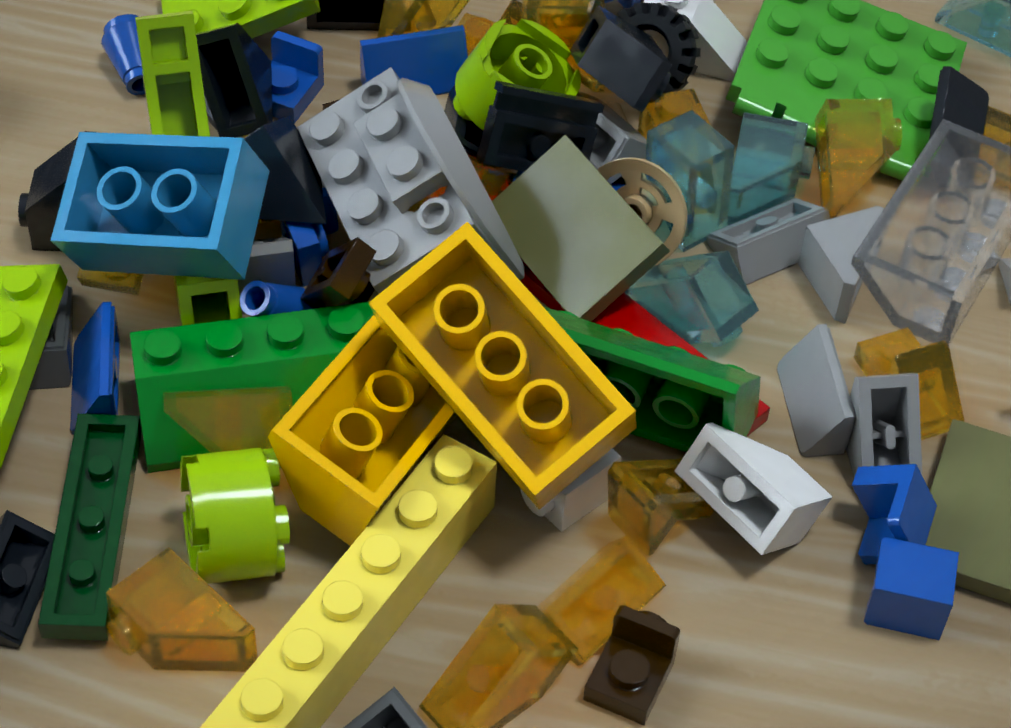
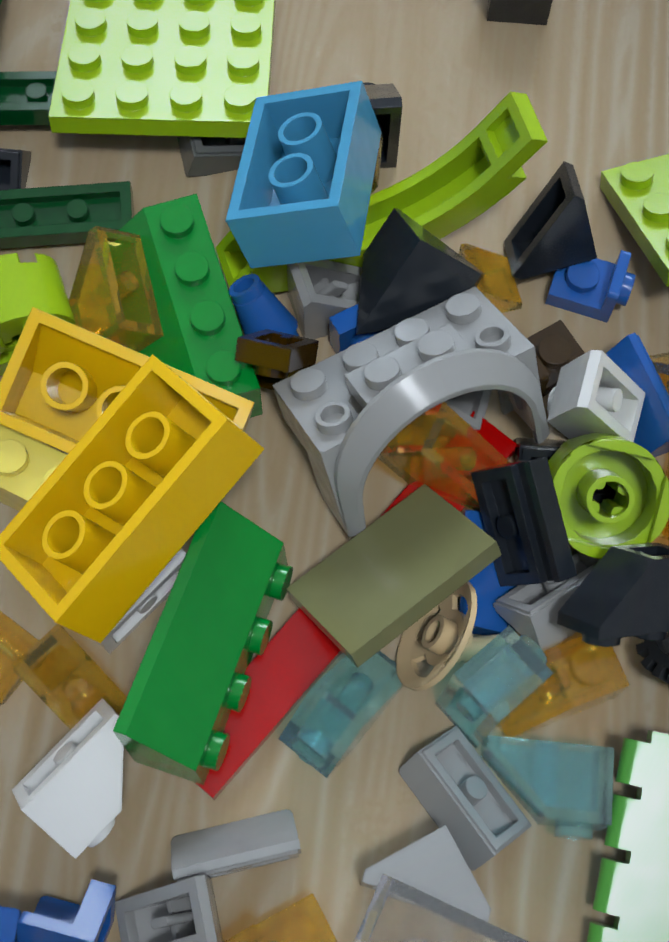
camera: 85 degrees right, 20 degrees up
blue slope [70,302,120,434] -> none
blue cone [101,14,145,95] -> none
clear yellow slope [815,99,902,219] -> none
none -> white slope [547,350,646,442]

